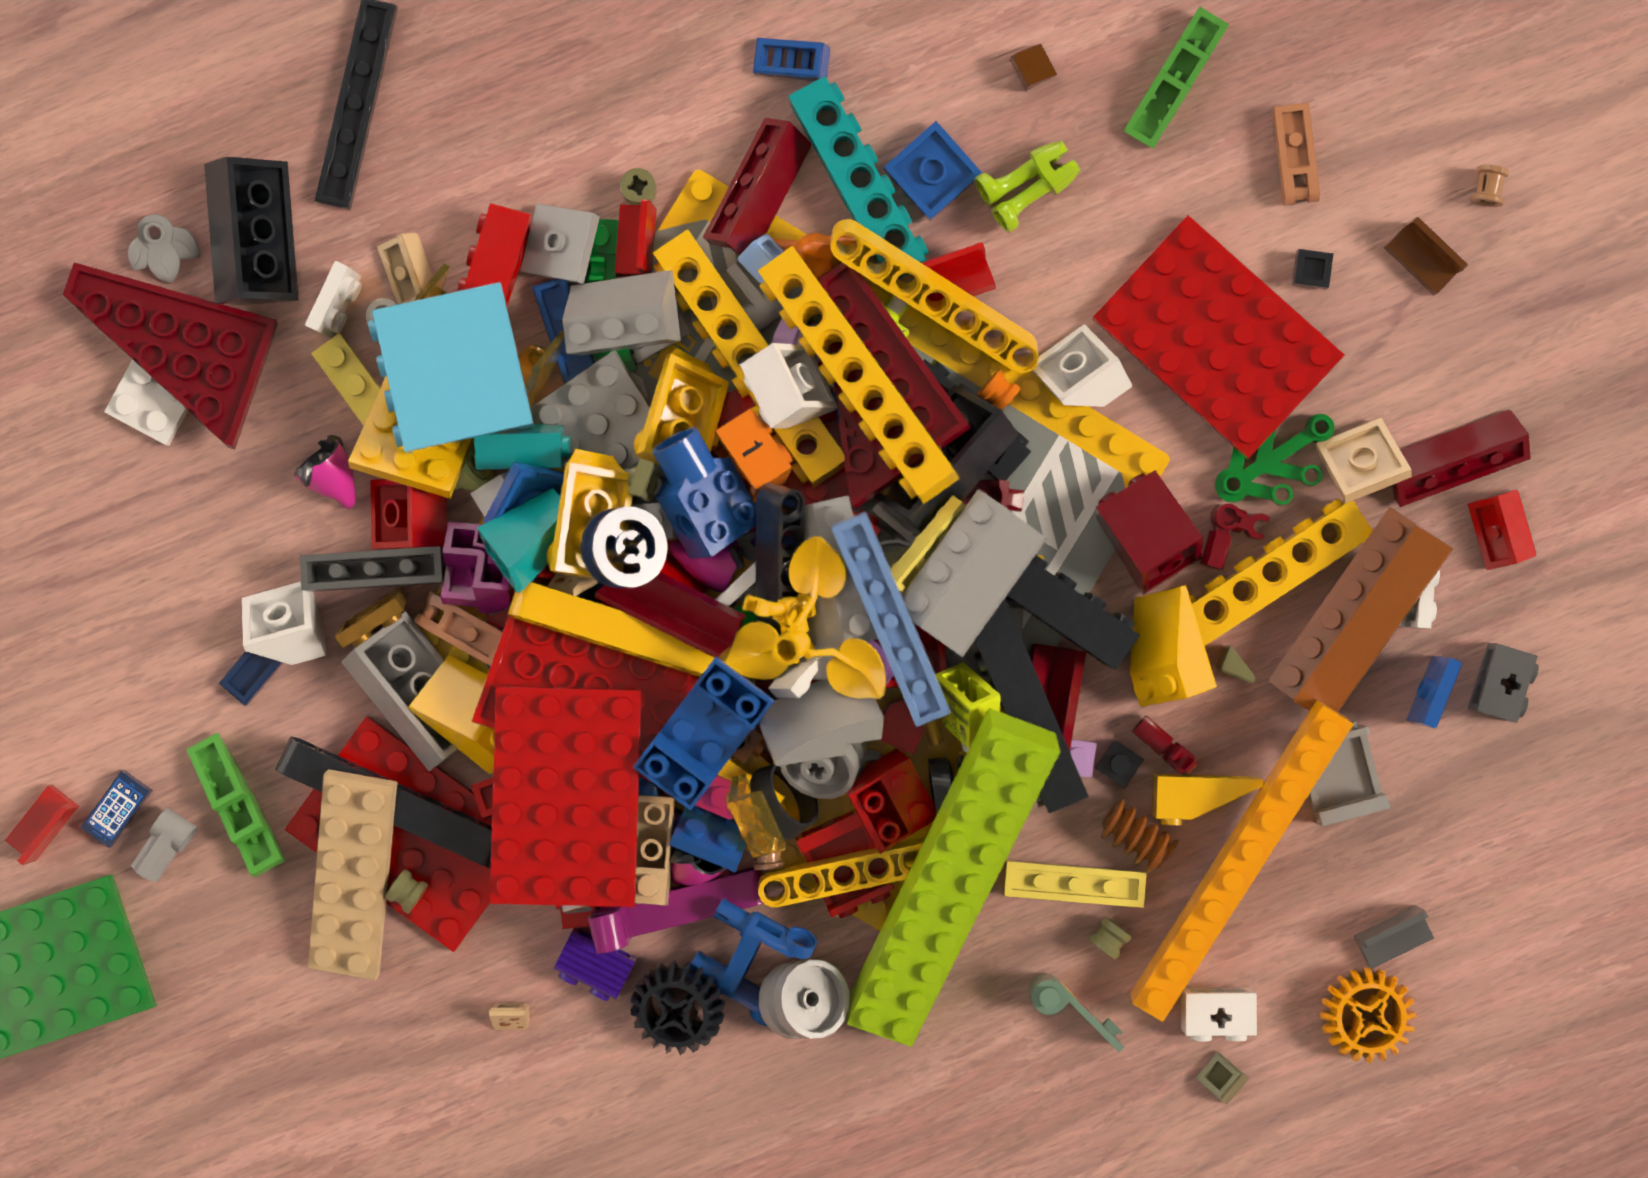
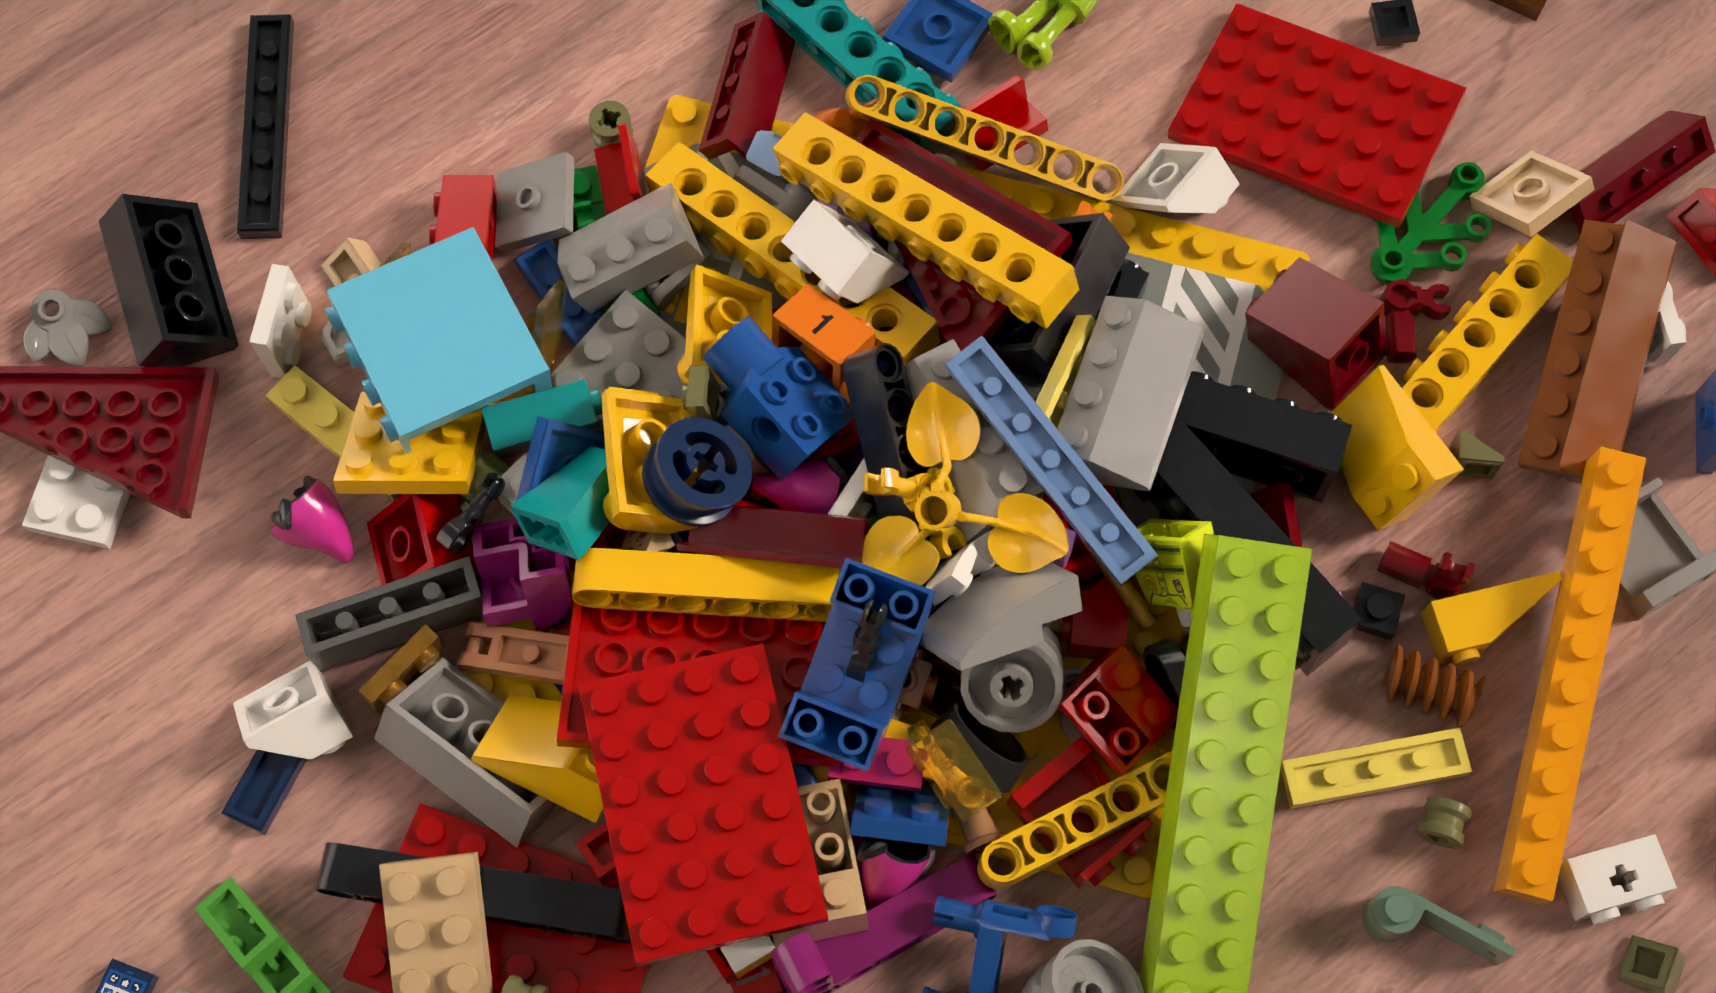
camera: 15 degrees left, 20 degrees down
none -> black piece [436,472,505,554]
none -> black piece [846,599,888,683]

